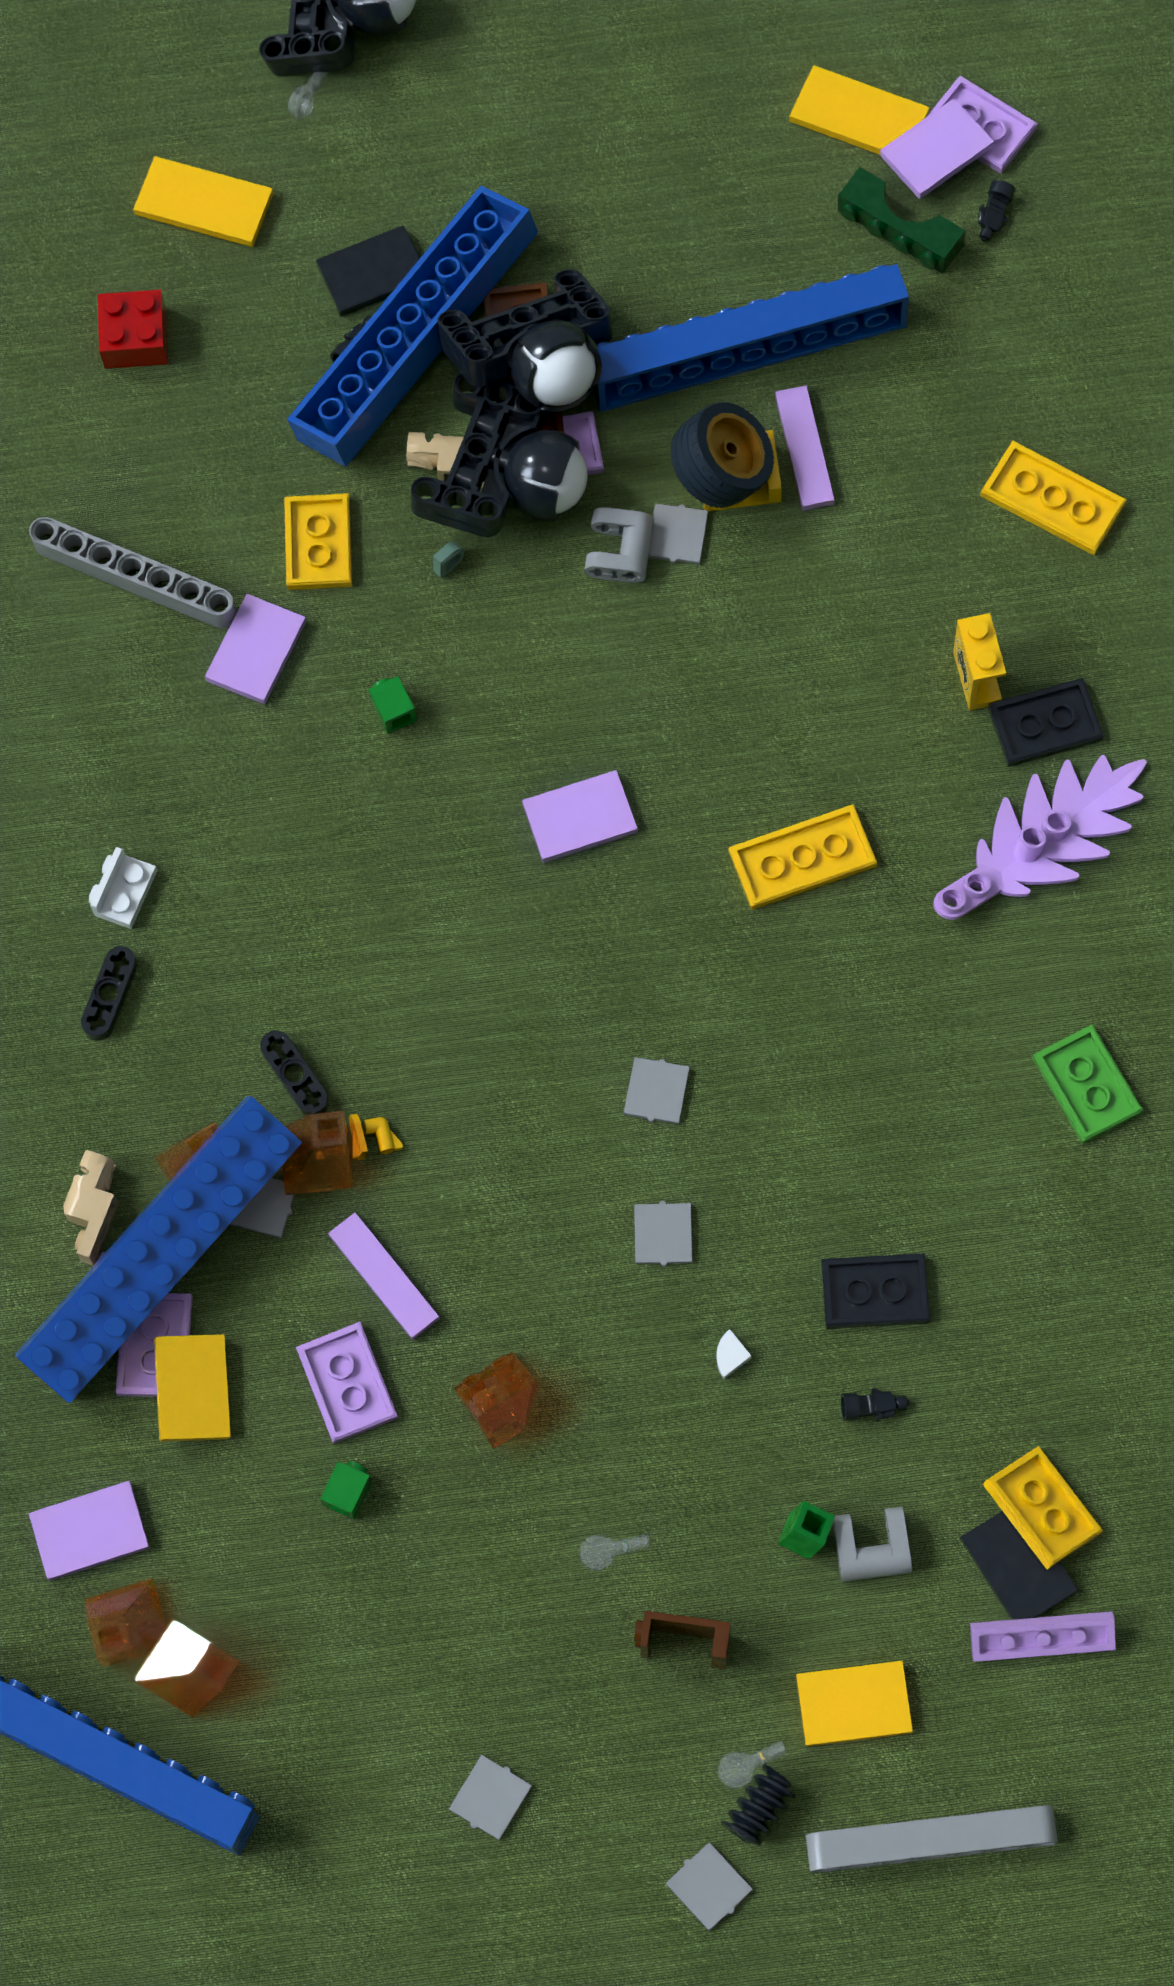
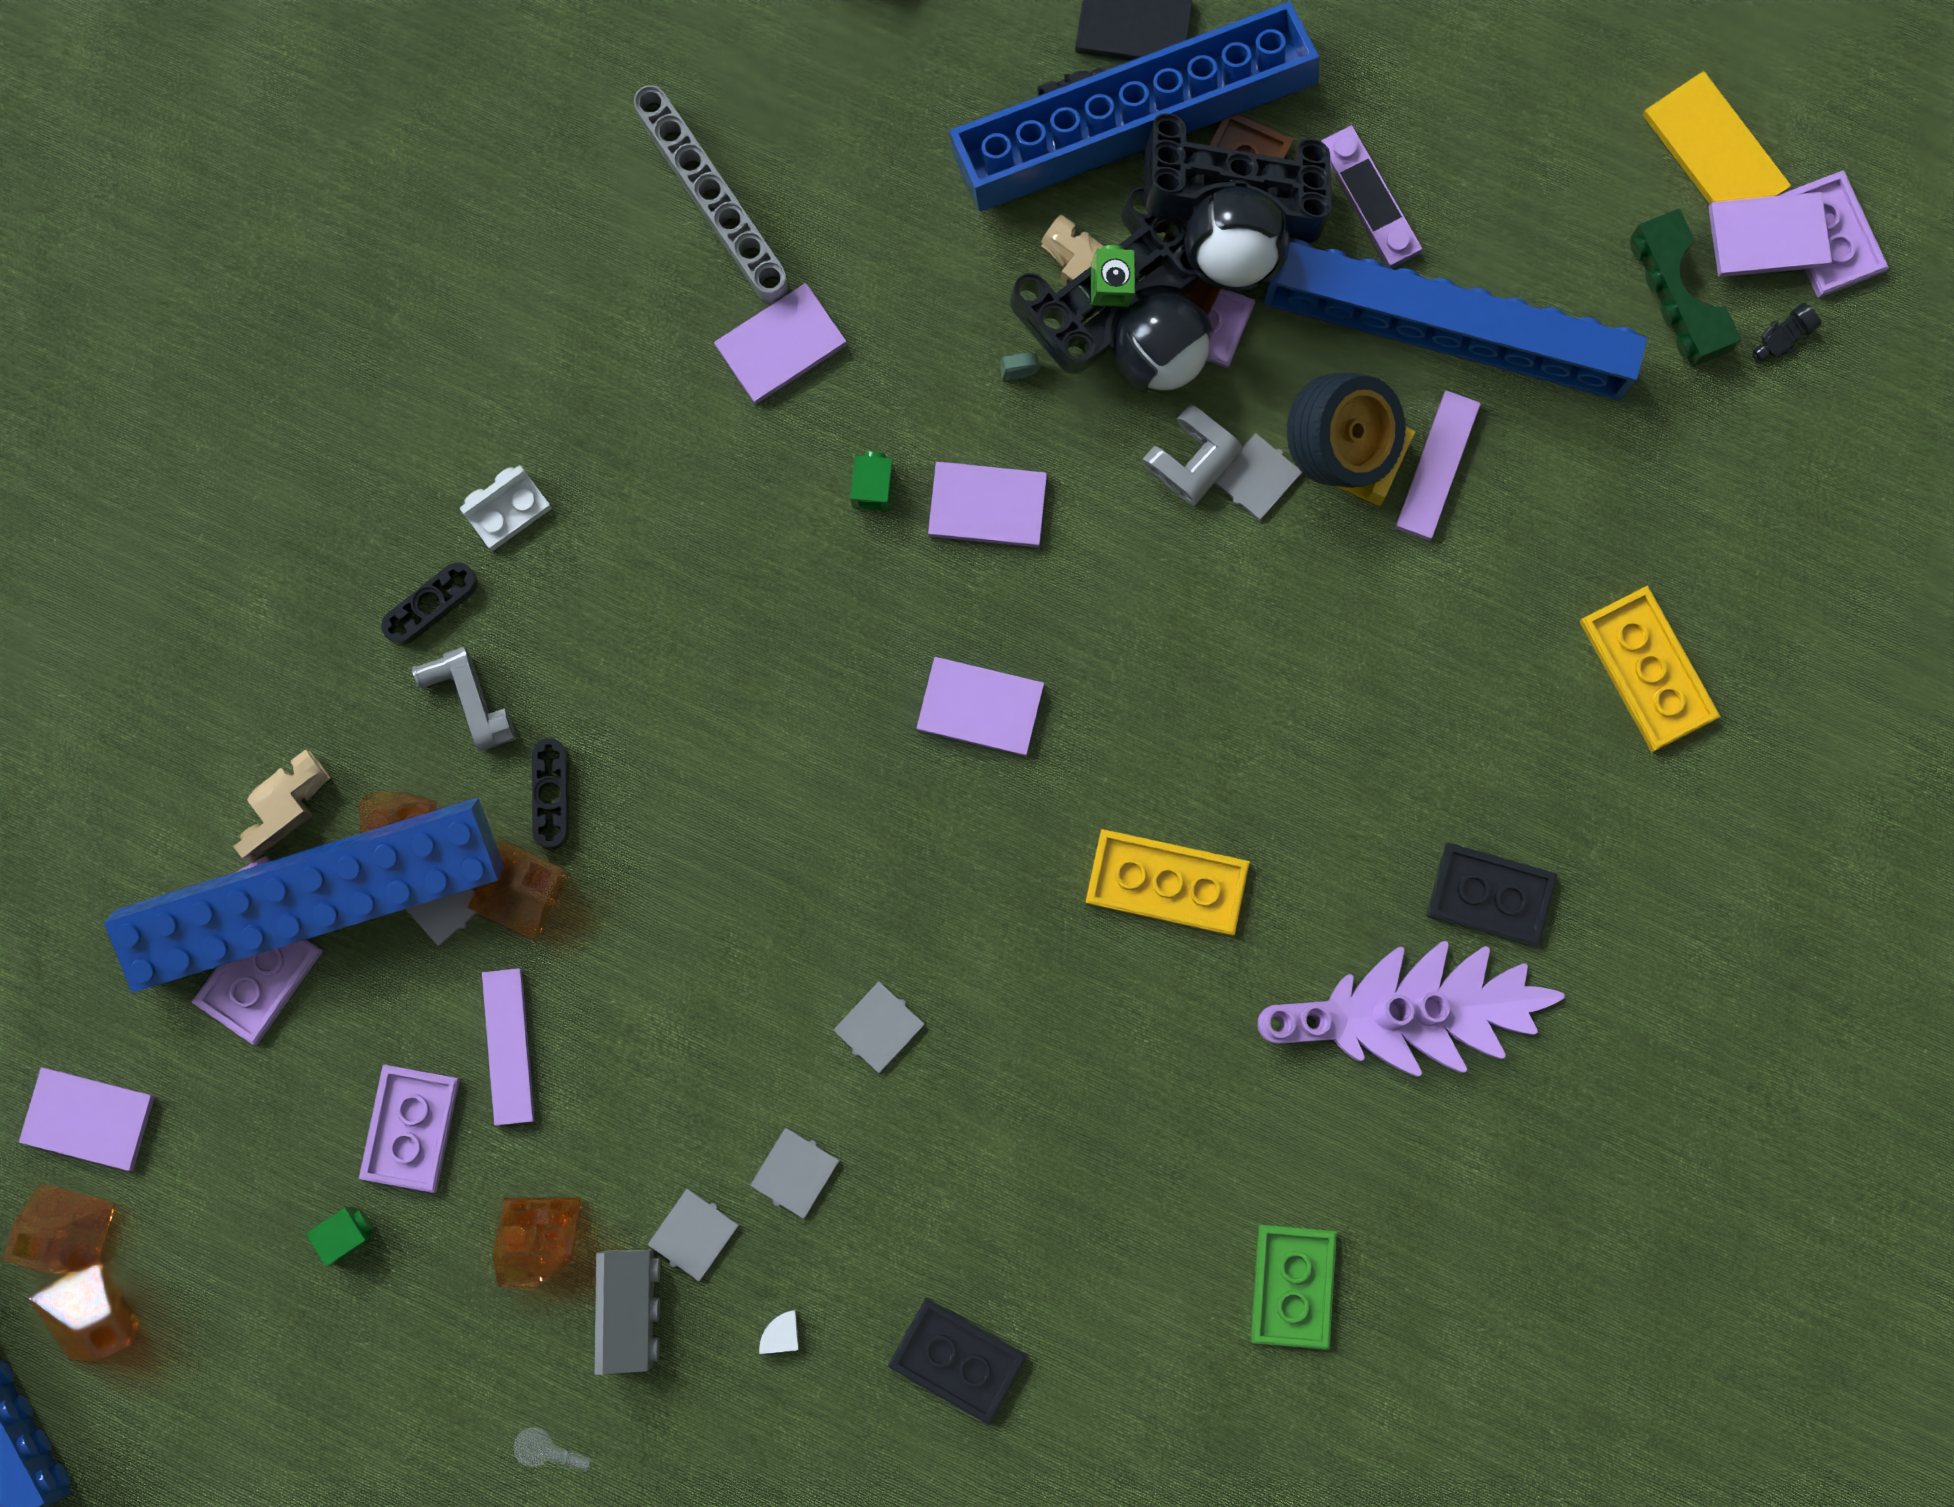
camera: 30 degrees right, 10 degrees up
yellow tile [154,1334,231,1442] -> none
yellow tile [284,493,352,590] -> none
yellow piece [349,1114,403,1161] -> none
black piece [841,1388,910,1422] -> none
yellow panel [953,613,1006,711] -> none
none -> light grey beam [412,646,516,752]
none -> light grey slope [595,1250,661,1375]
none -> light grey piece [648,1188,739,1282]
none -> lavender tile [928,462,1047,548]
none -> bright green brick [1091,245,1135,307]
none -> lavender plate [1321,125,1422,269]

